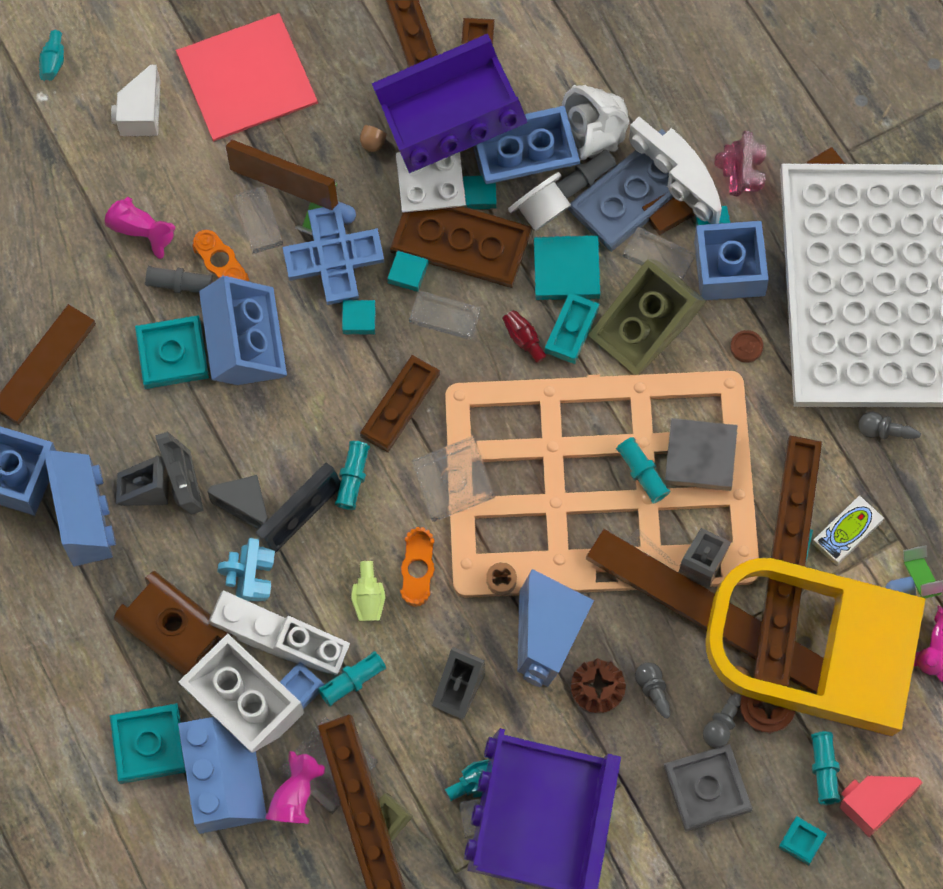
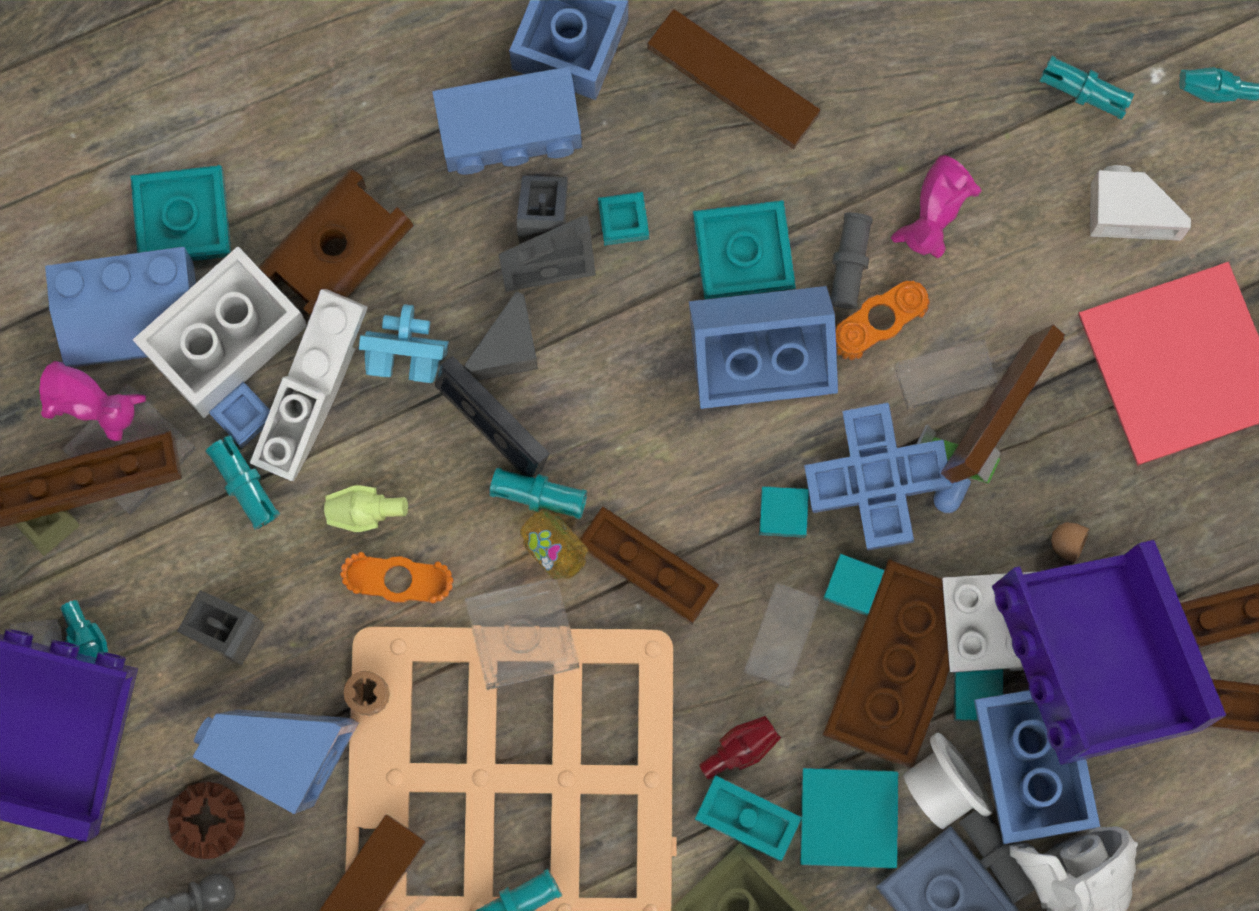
camera: 90 degrees right, 10 degrees up
none -> clear yellow brick [520,510,588,579]
none -> teal tile [598,192,649,246]
none -> teal pin [1039,55,1134,120]

